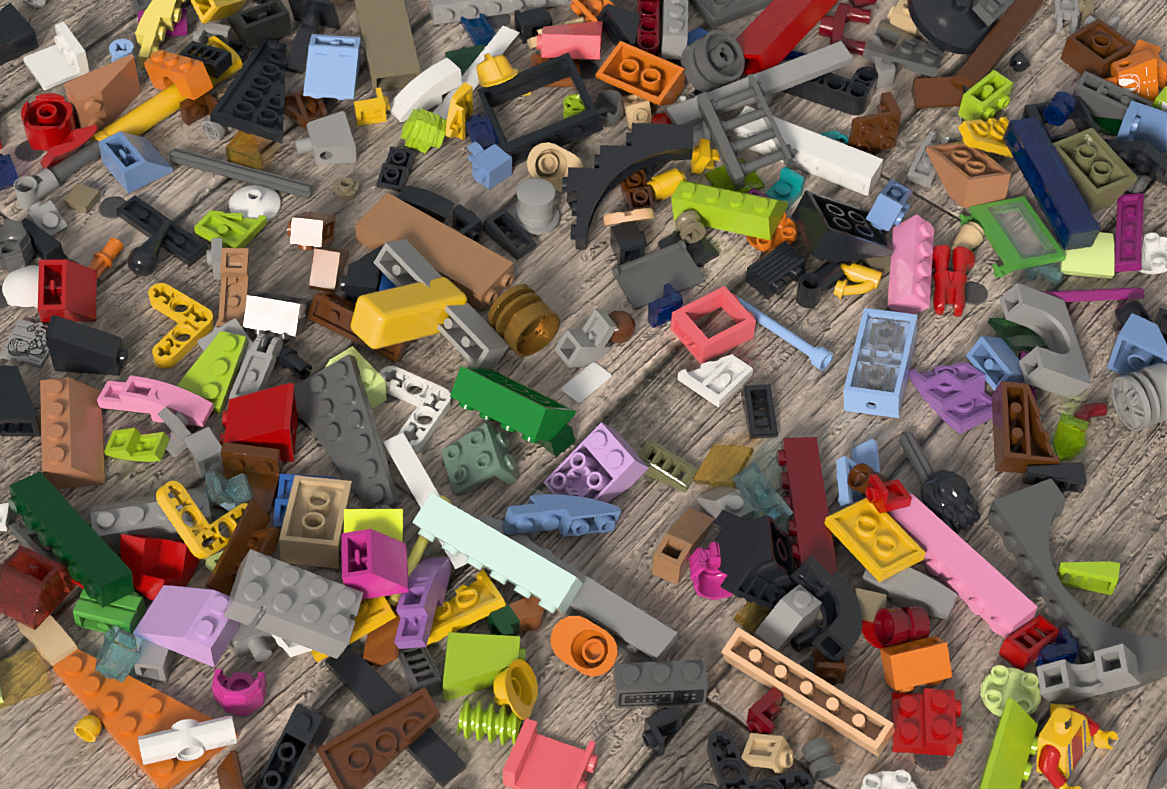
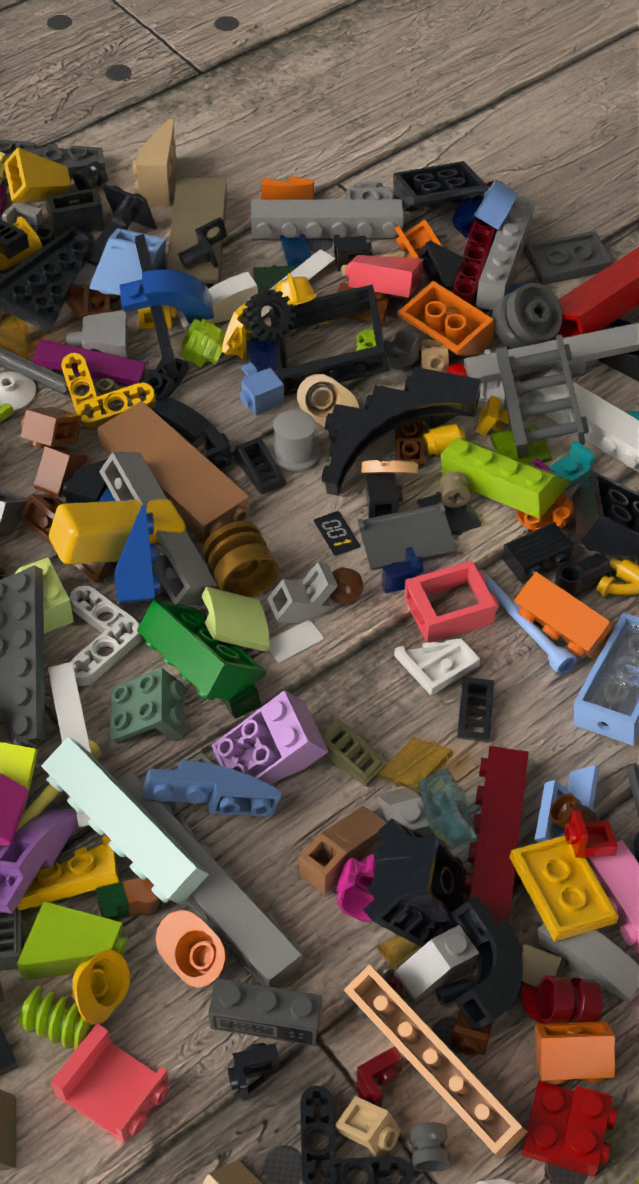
camera: 15 degrees right, 0 degrees up
none -> magenta tile [33,339,146,386]
none -> yellow beam [61,353,156,428]
none -> blue slope [114,505,160,606]
none -> blue arch [119,270,214,324]
none -> black tile [134,234,180,378]
none -> black bracket [178,217,227,268]
none -> yellowish green slope [201,587,270,652]
none -> black tyre [242,289,296,342]
none -> black sticker [313,511,360,556]
none -> orange slope [514,572,614,659]

